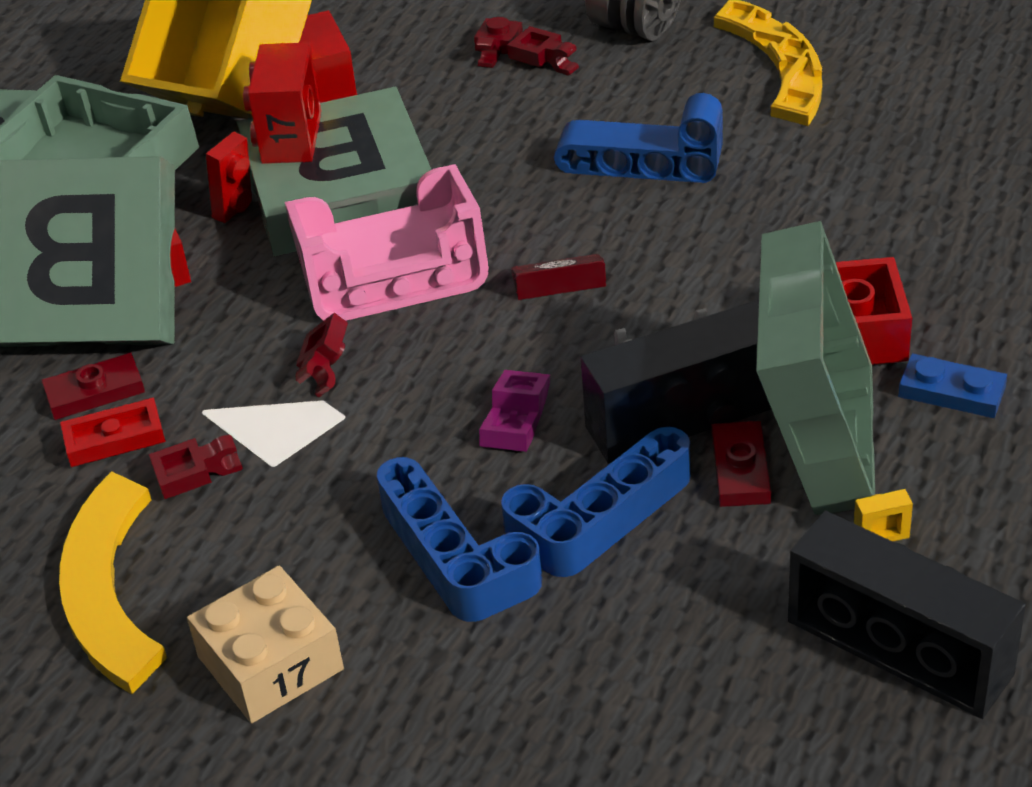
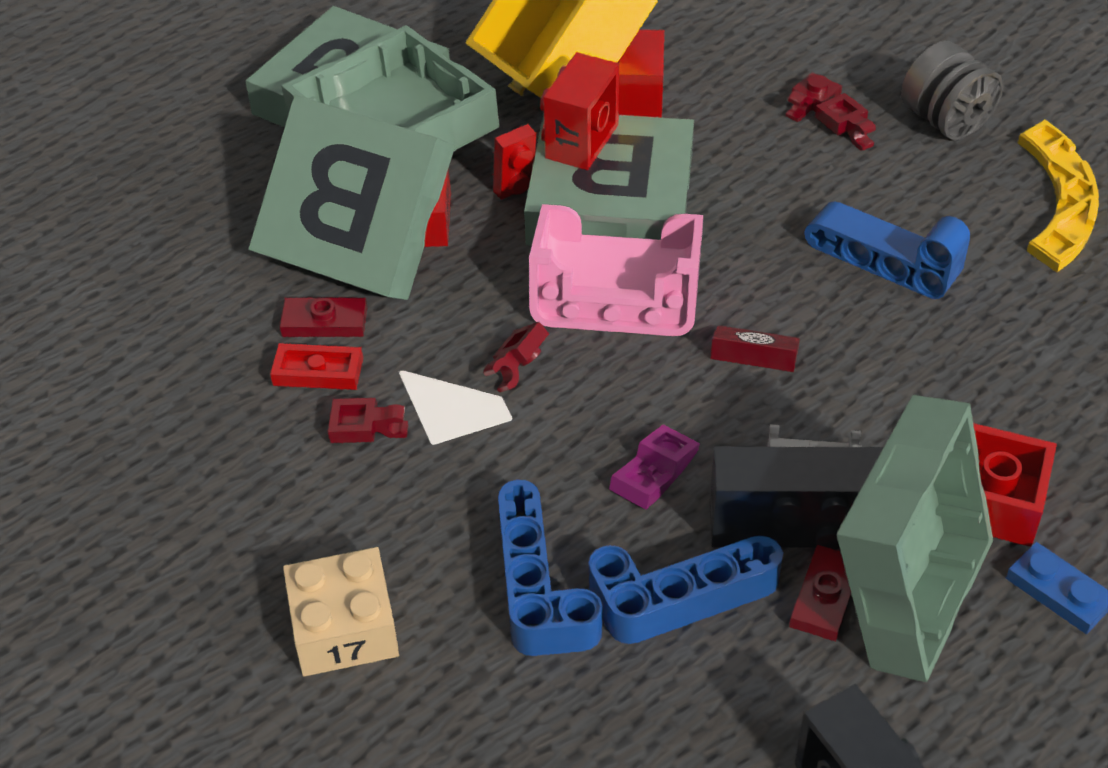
camera: 20 degrees right, 5 degrees up
yellow tile [59,471,167,694] -> none
yellow plate [854,489,913,541] -> none

